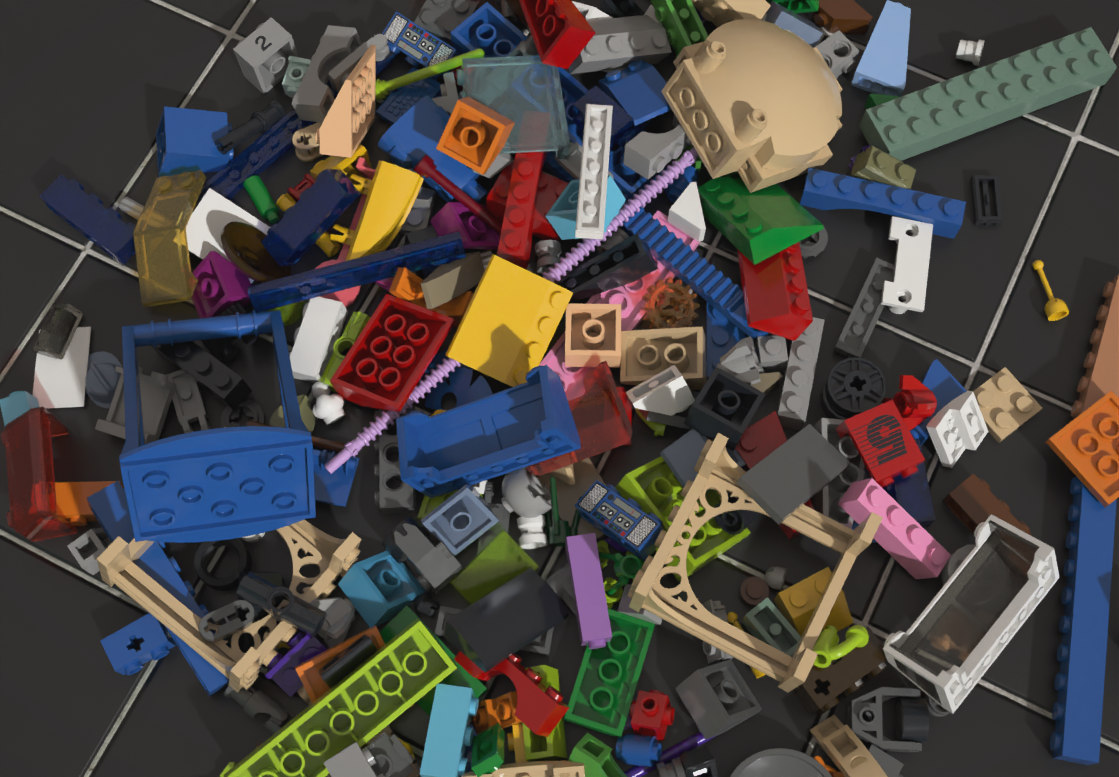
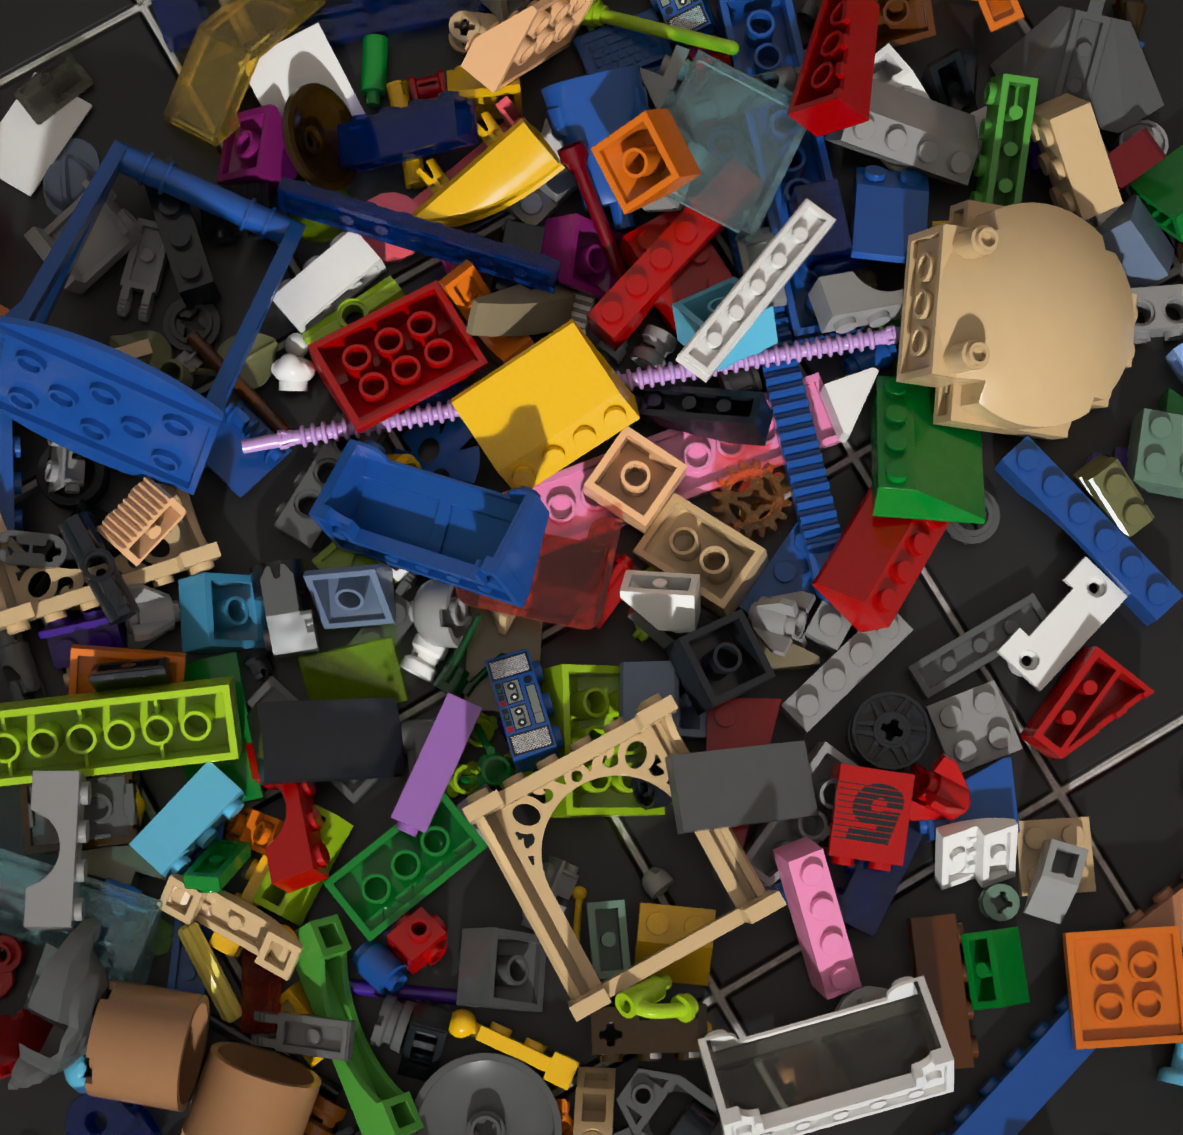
camera: 30 degrees right, 10 degrees up
reddish brown plate [740,577,769,606] -> none
none -> light grey hinge [45,440,85,494]
none -> light nougat brick [97,476,188,567]
none -> yellow plate [448,1008,580,1091]
none -> light grey plate [924,680,1023,773]
none -> green brick [961,926,1030,1010]
none -> sand green wheel [978,884,1020,922]
none -> red wedge [1019,646,1155,759]
none -> light grey slope [1023,838,1089,924]

